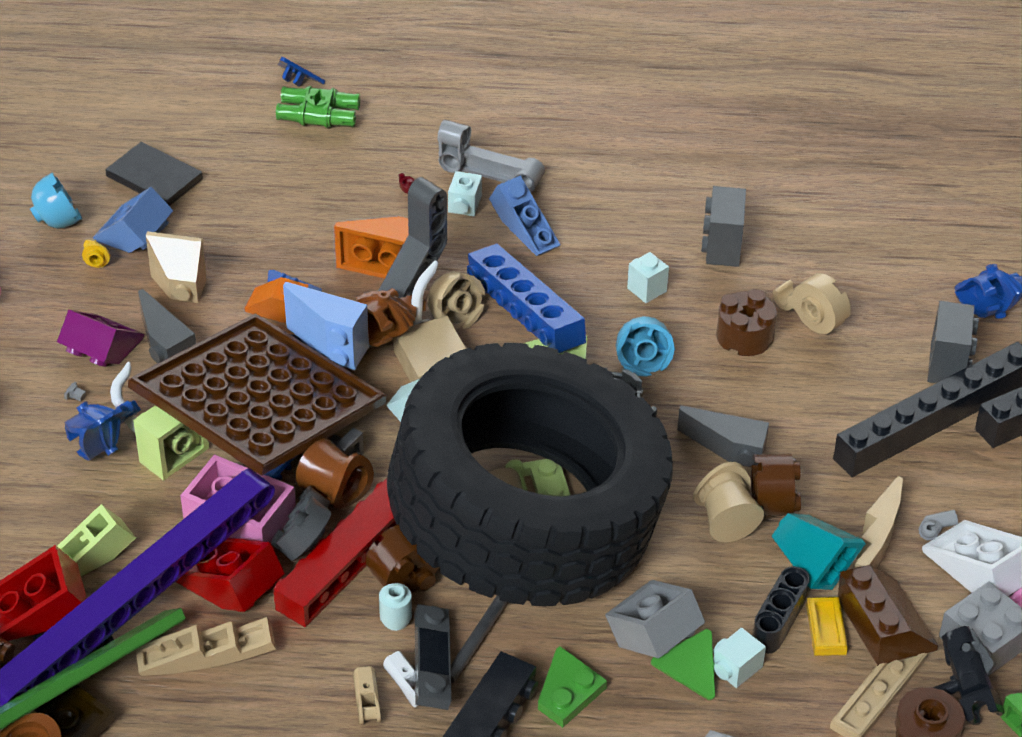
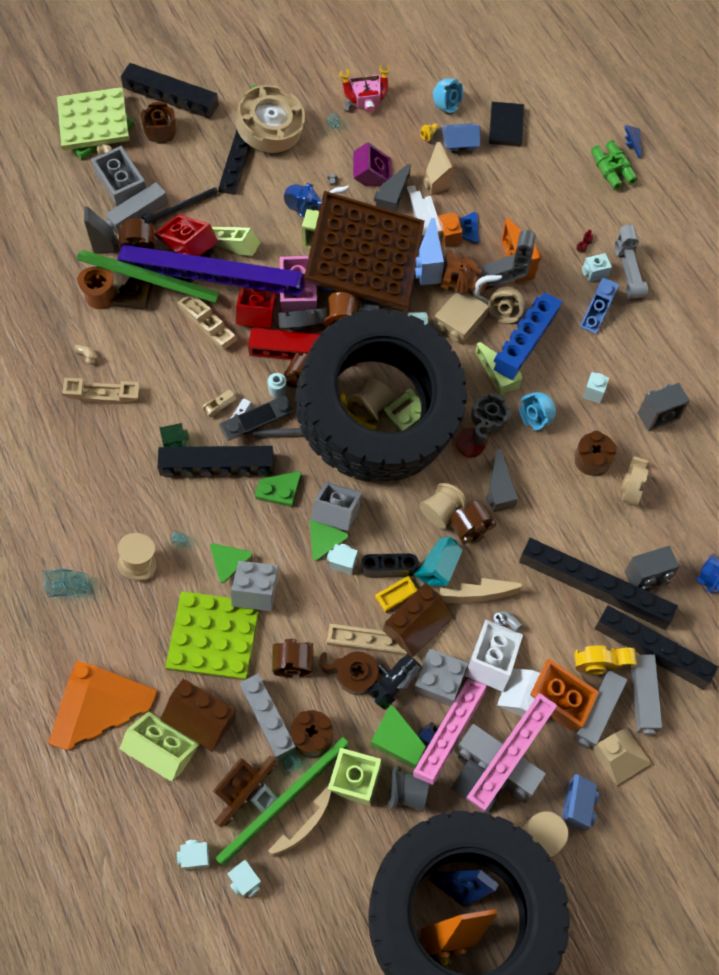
camera: 60 degrees right, 20 degrees up
none -> white piece [406,185,442,240]

